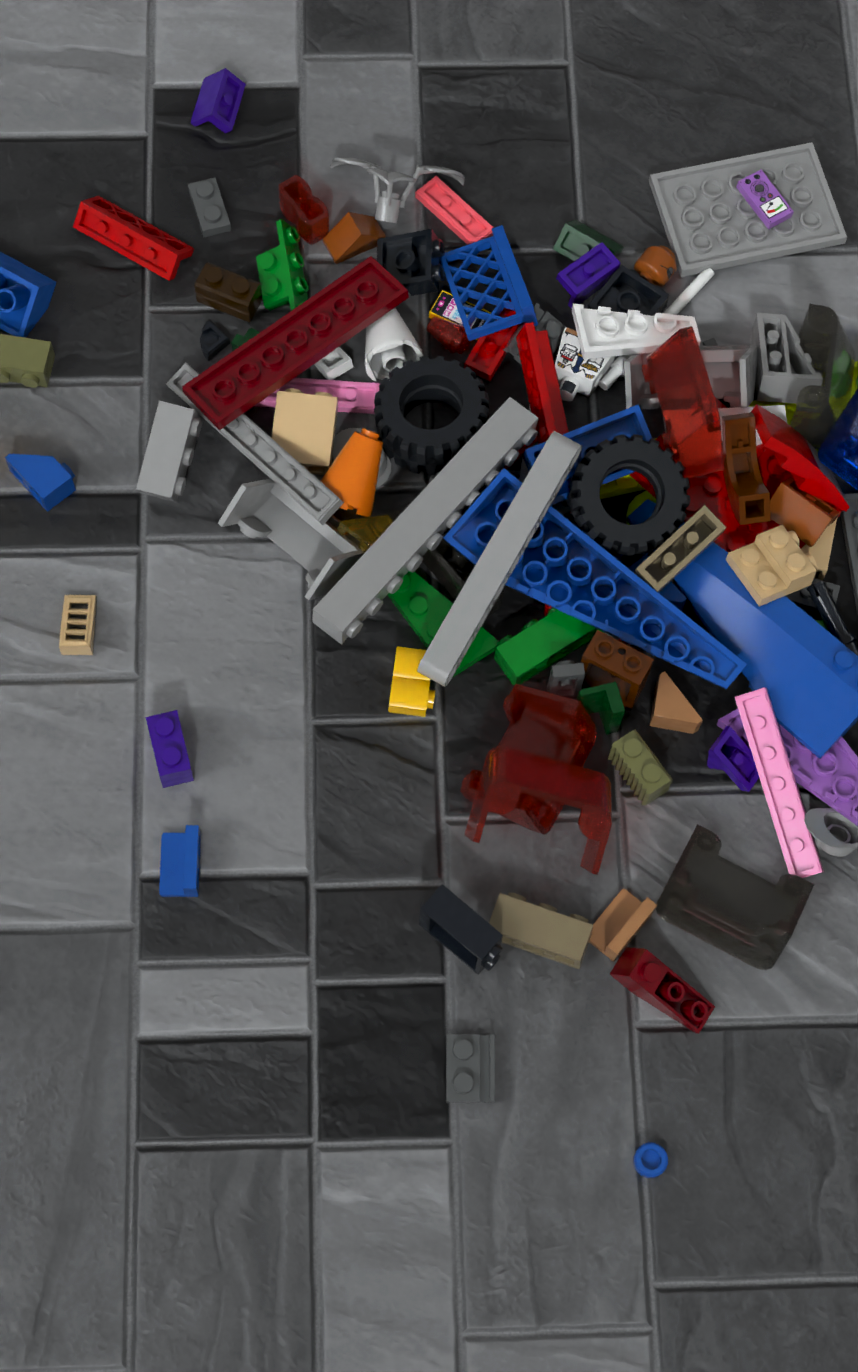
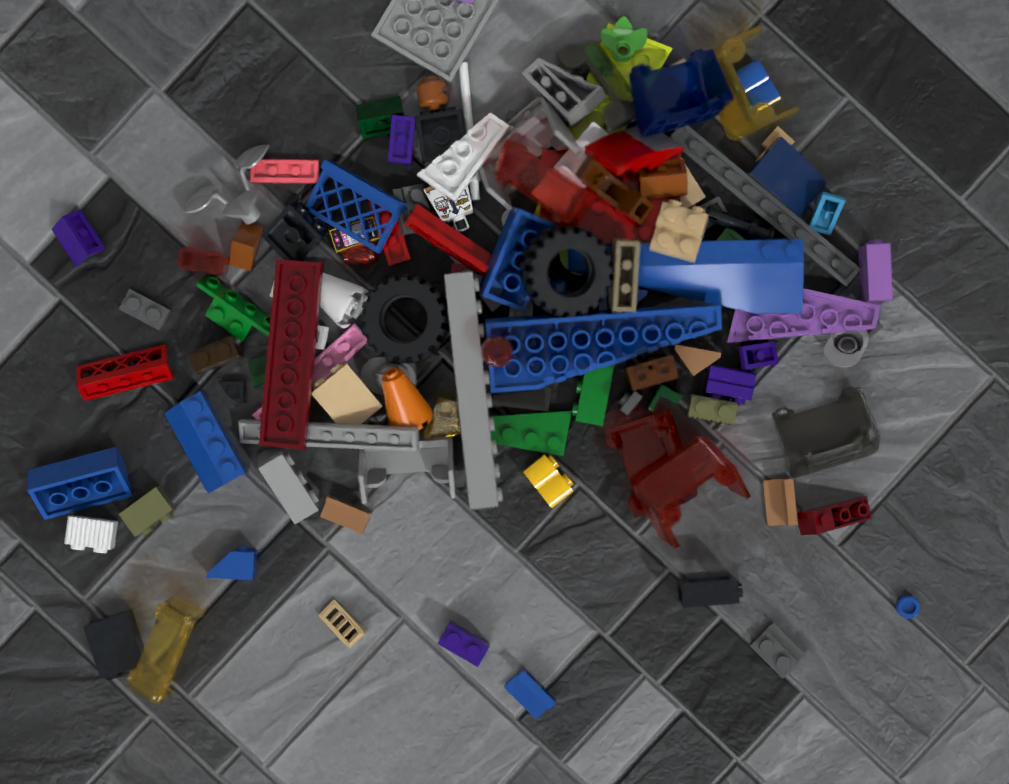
camera: 40 degrees left, 20 degrees up
light grey beam [417,431,582,687] -> none
dark tan brick [489,892,593,970] -> none
bright pink tile [735,687,824,881] -> none
none -> blue slope [164,391,249,494]
none -> medium nougat panel [320,495,372,534]
none -> clear red head [482,335,513,367]
none -> dark purple brick [704,365,756,404]

